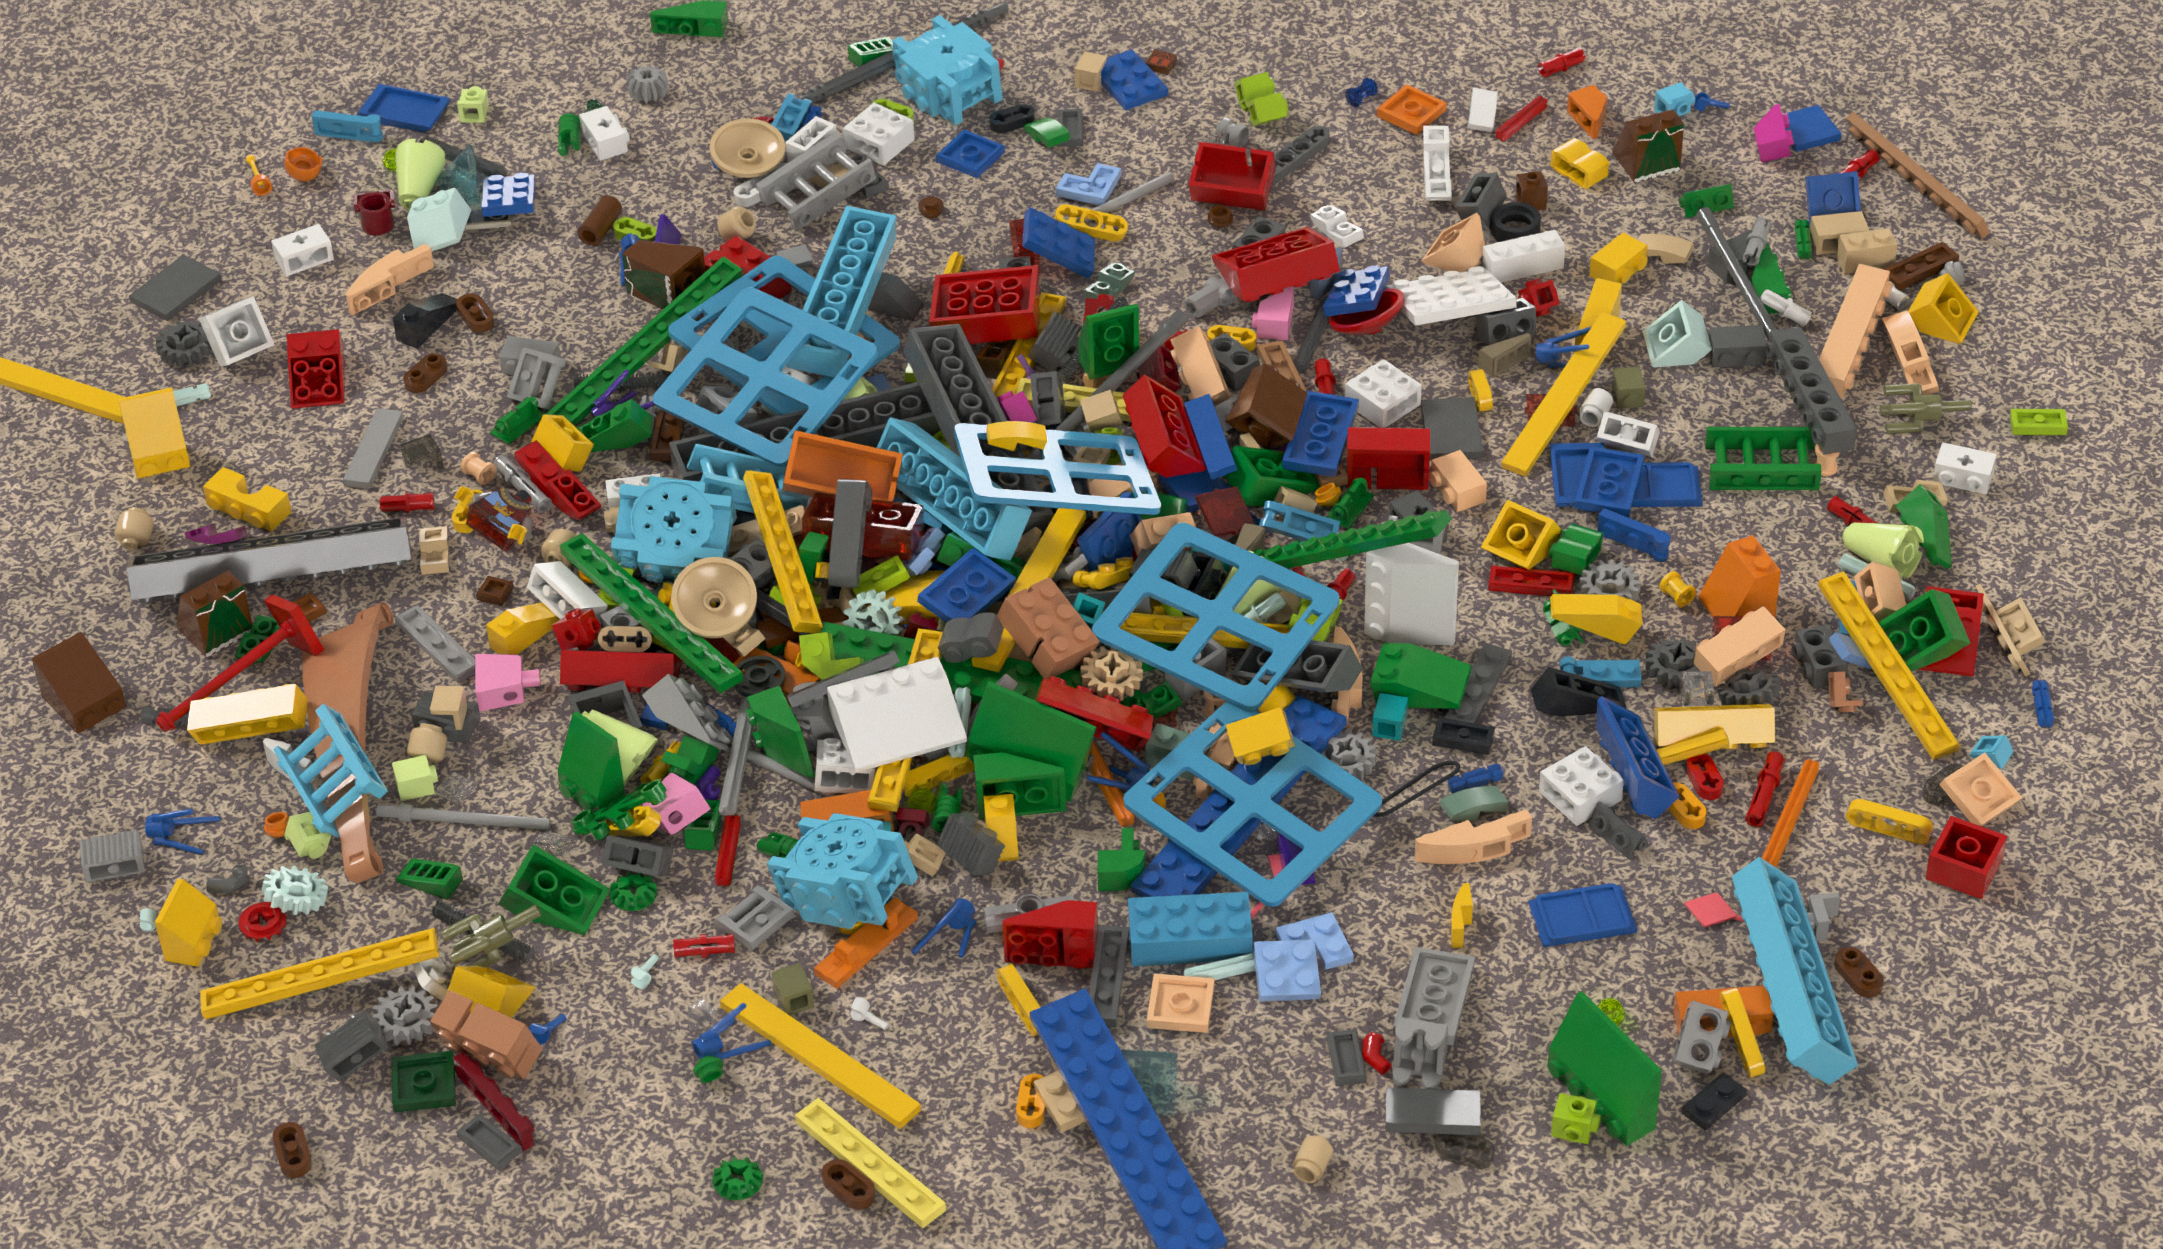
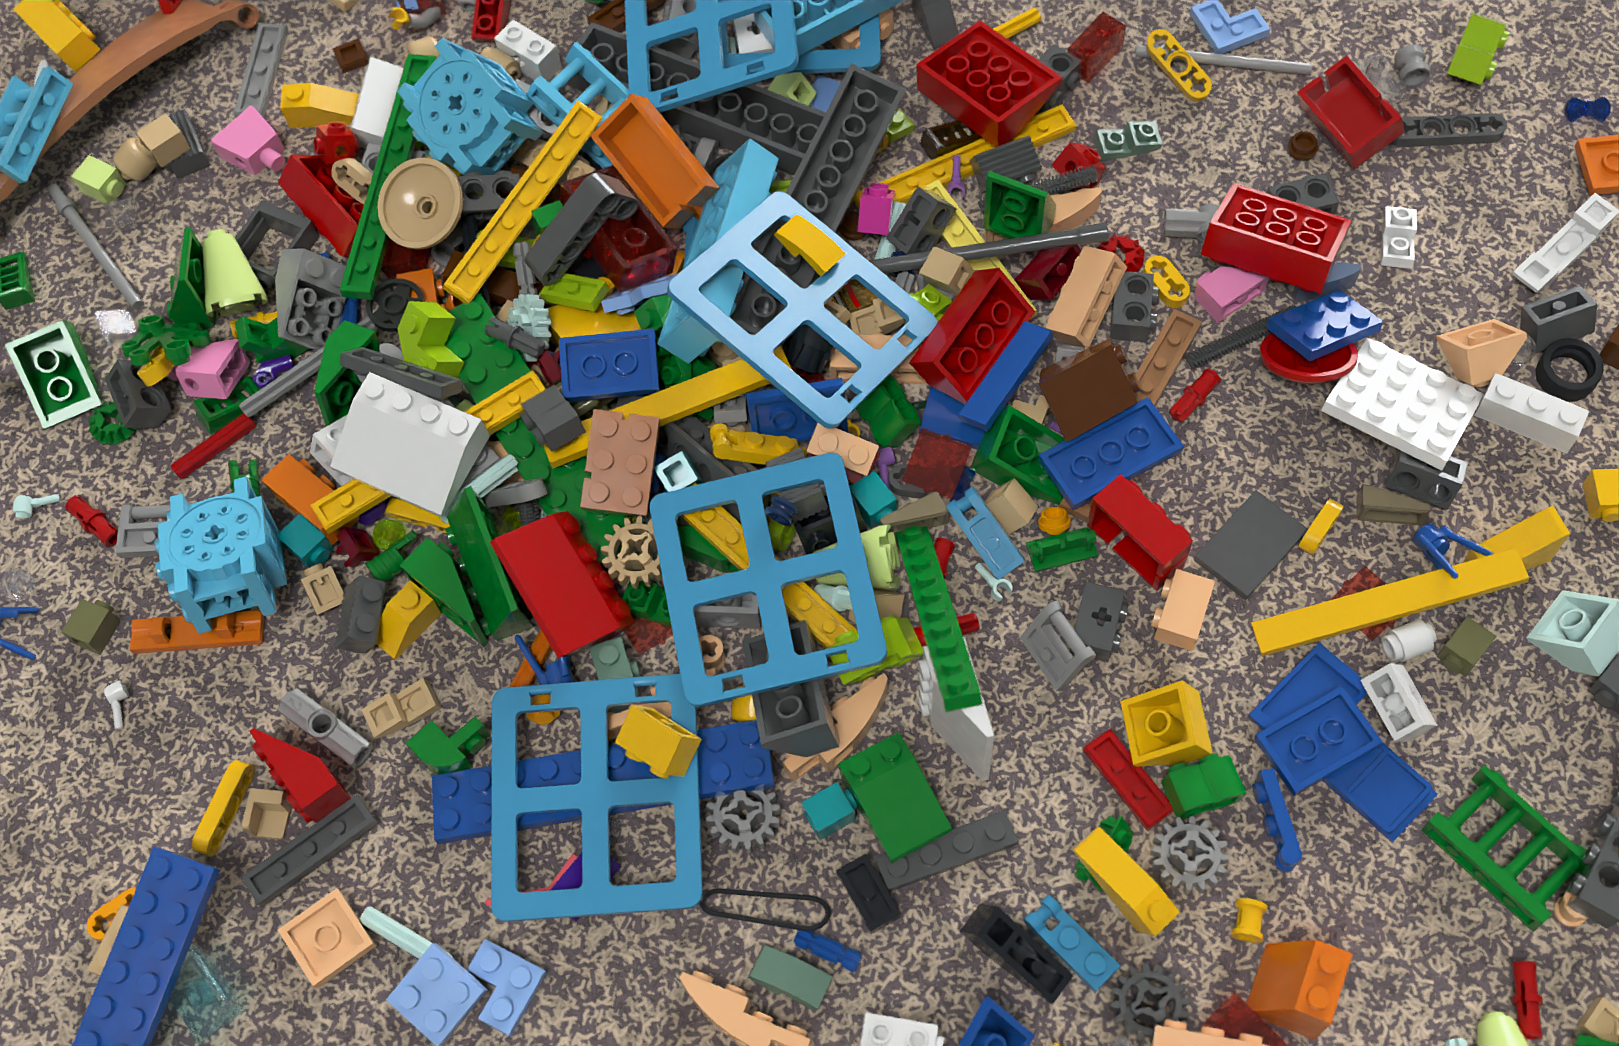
camera: 50 degrees right, 20 degrees up
yellow tile [720,983,921,1129] -> none
tan bracket [722,623,766,657] -> none
blue plant [912,898,976,957] -> none
blue plate [1022,207,1095,278] -> none
dark azure brick [1128,892,1253,966] -> none
white brick [1345,359,1421,428] -> none
red brick [1518,278,1560,317] -> none
none -> tan panel [242,788,292,840]
none -> tan slope [361,678,441,739]
none -> dark grey axle [485,316,545,358]
none -> light grey axle [513,242,538,295]
none -> dark blue bush [765,496,799,526]

